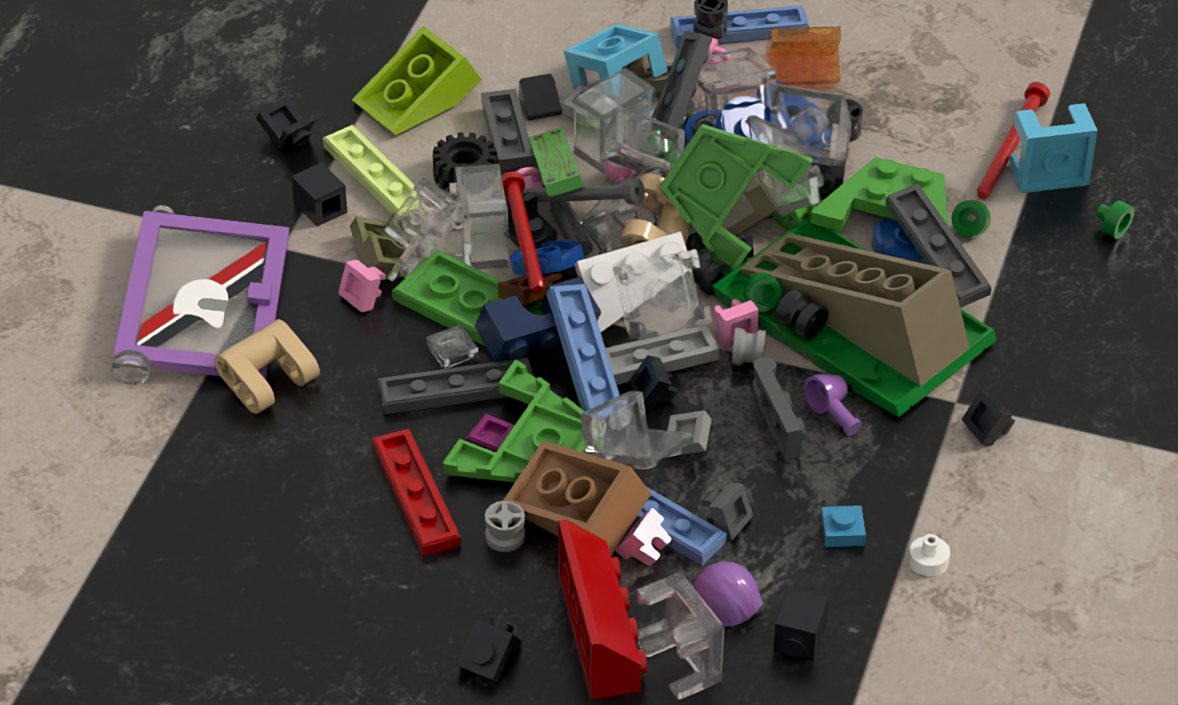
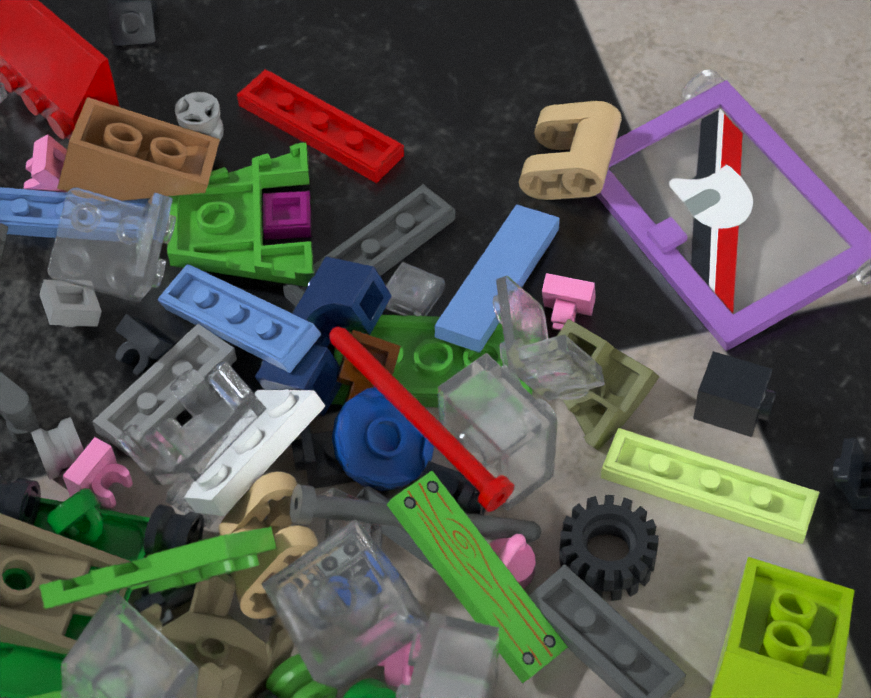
camera: 150 degrees right, 10 degrees up
none -> medium blue tile [435,204,559,353]

